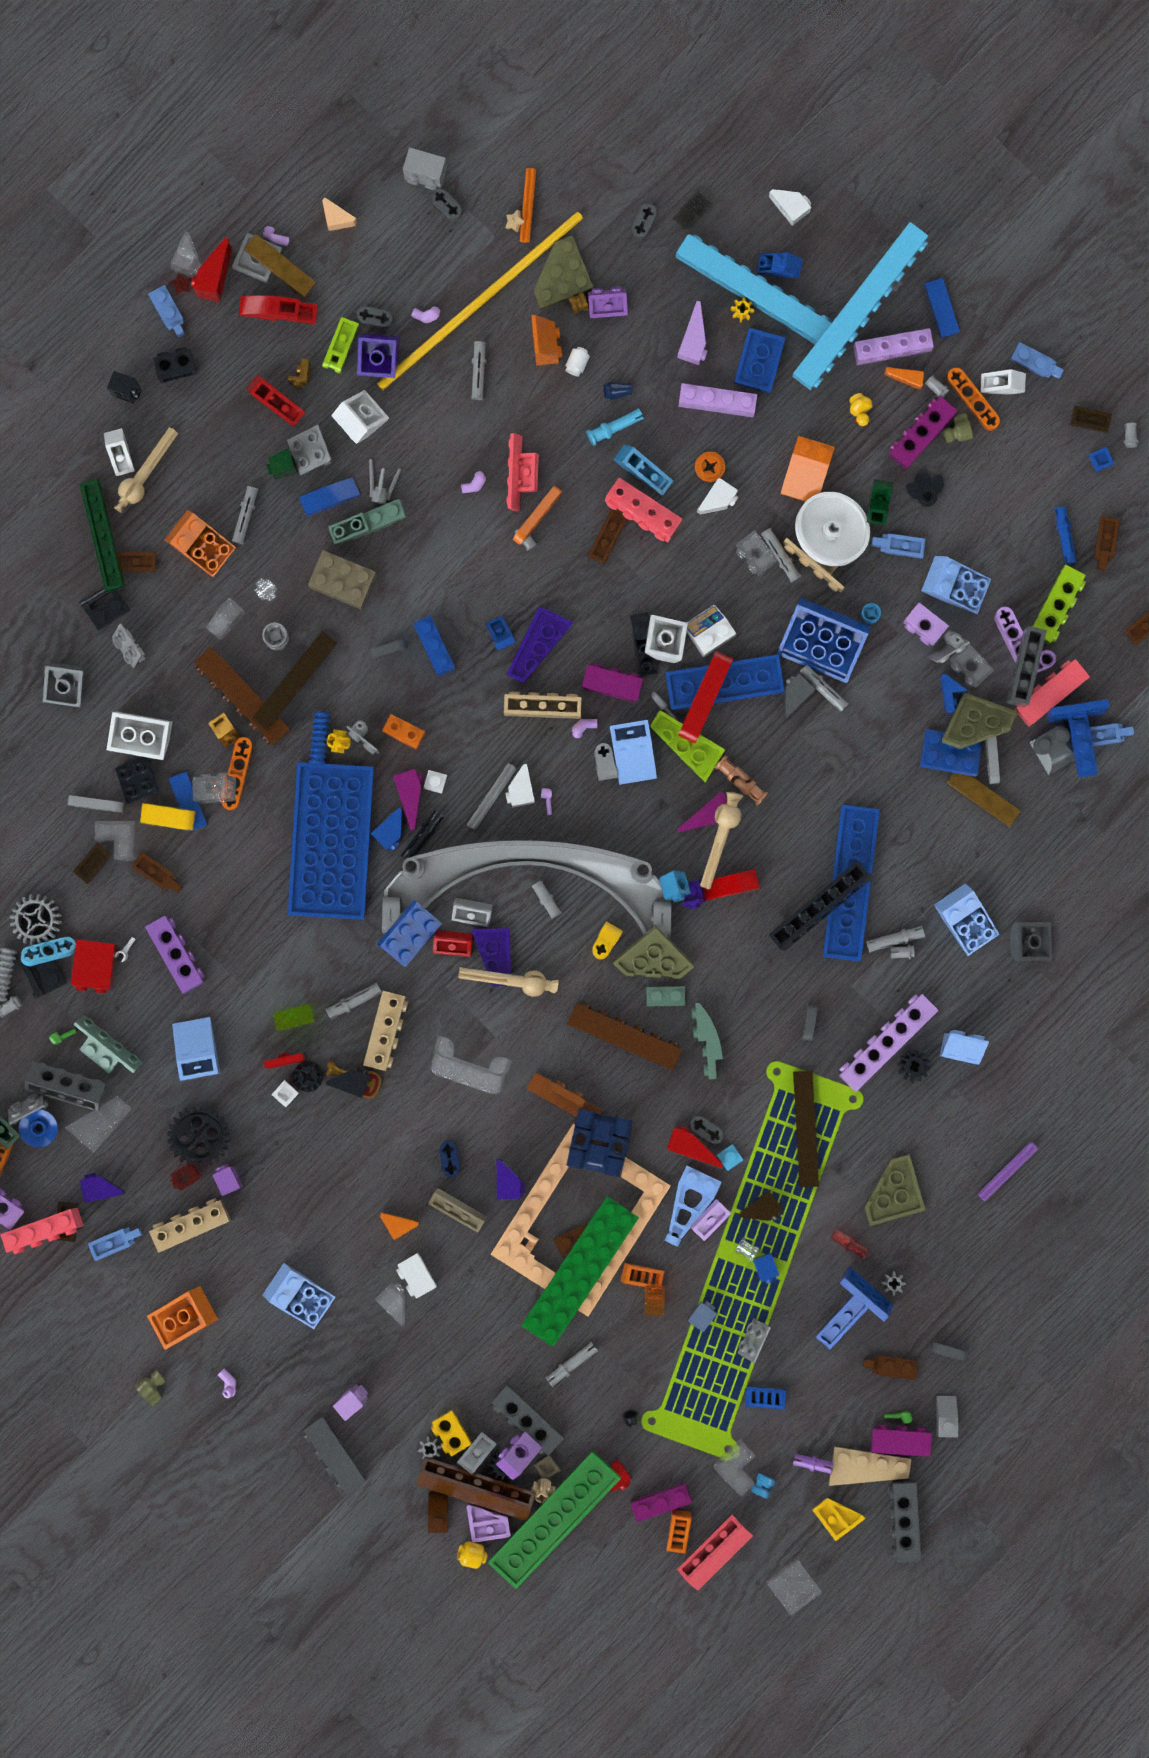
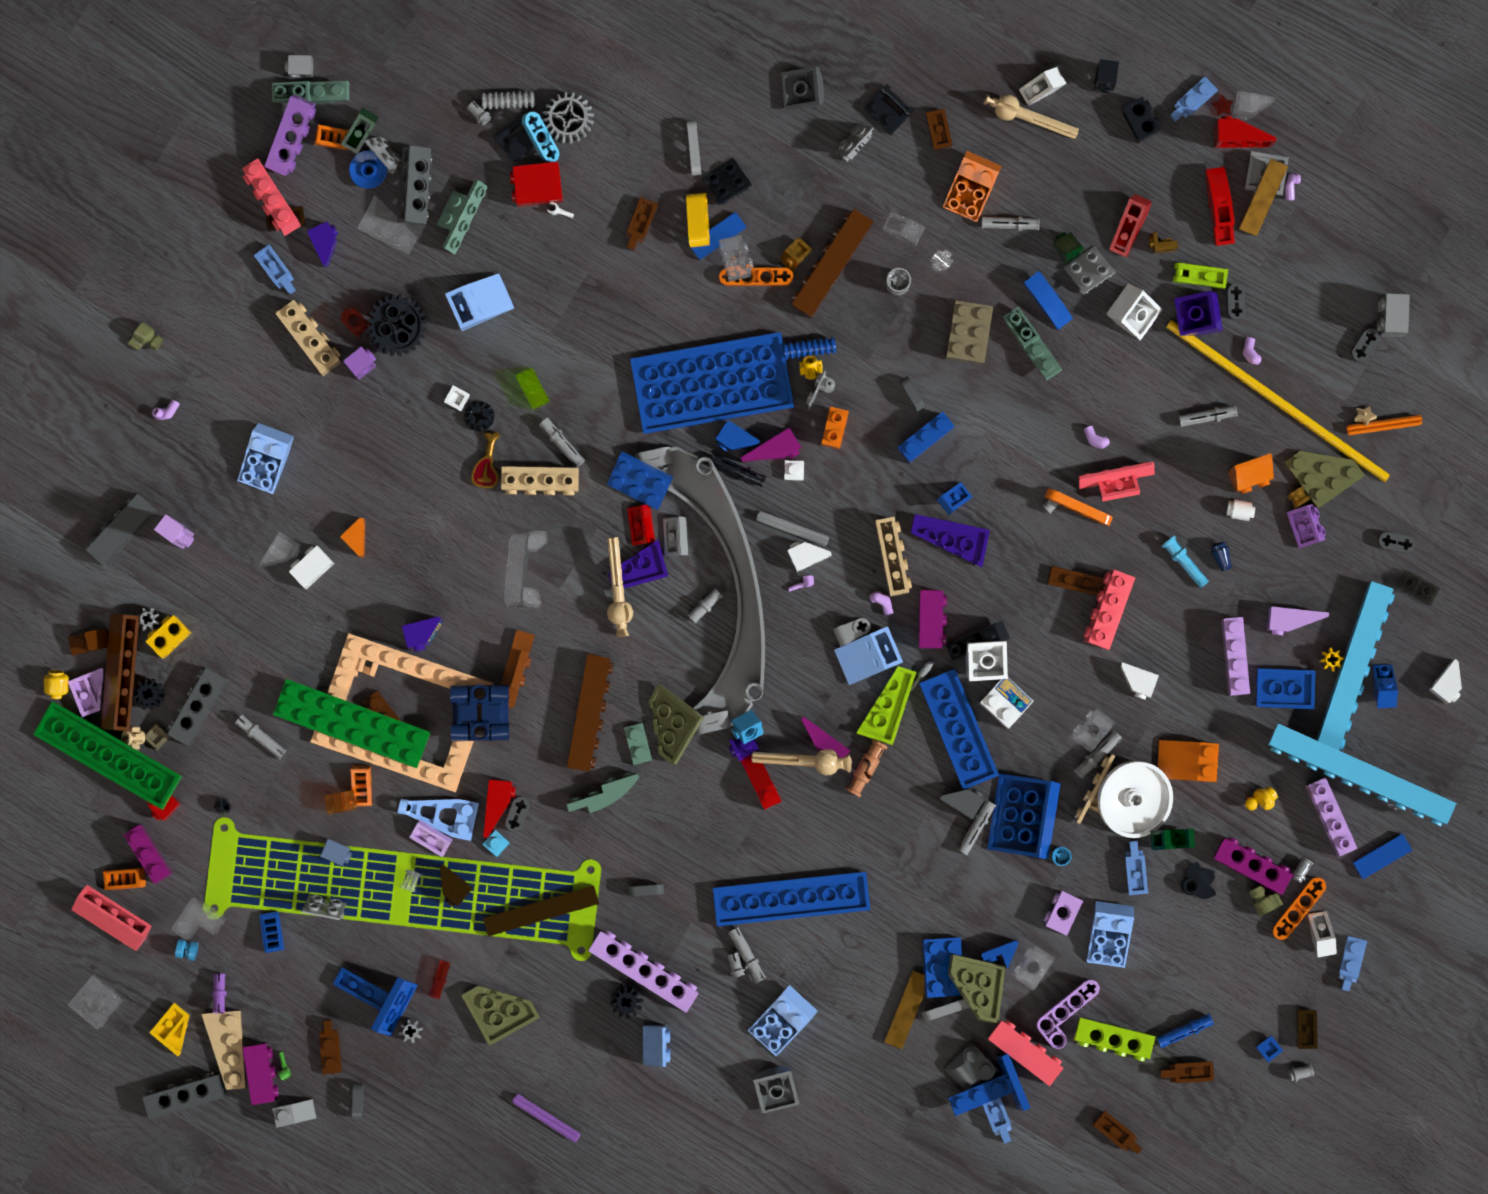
camera: 75 degrees right, 0 degrees up
bright green hand [49,1029,77,1045] -> none
dark brown plate [72,842,113,884] -> none
dark green plate [79,478,125,593] -> none
clear brick [95,821,137,861] -> none
white slope [106,711,173,760] -> none
medium lavender brick [145,916,205,994] -> none
orange slope [147,1286,219,1350] -> none
dark brown tile [252,631,337,731] -> none
red plate [264,1052,306,1069] -> none
light nougat slope [322,197,357,231] -> none
black slope [326,1067,371,1098] -> none
light grey plant [369,459,401,504] -> none
dark tan plate [428,1188,487,1233] -> none
dark blue beam [439,1141,460,1177] -> none
light grey plate [457,1432,497,1474] -> none
medium lavender brick [496,1432,542,1480] -> none
yellow piece [593,921,623,959] -> none
dark azure slope [613,445,673,496] -> none
red beam [678,651,733,744] -> none
orange gear [695,452,725,482] -> none
blue brick [752,1253,780,1284] -> none
black brick [769,861,873,951] -> none
orange slope [884,367,924,390] -> none
light grey hinge [927,630,970,663] -> none
dark grey brick [1006,626,1047,708] -> none

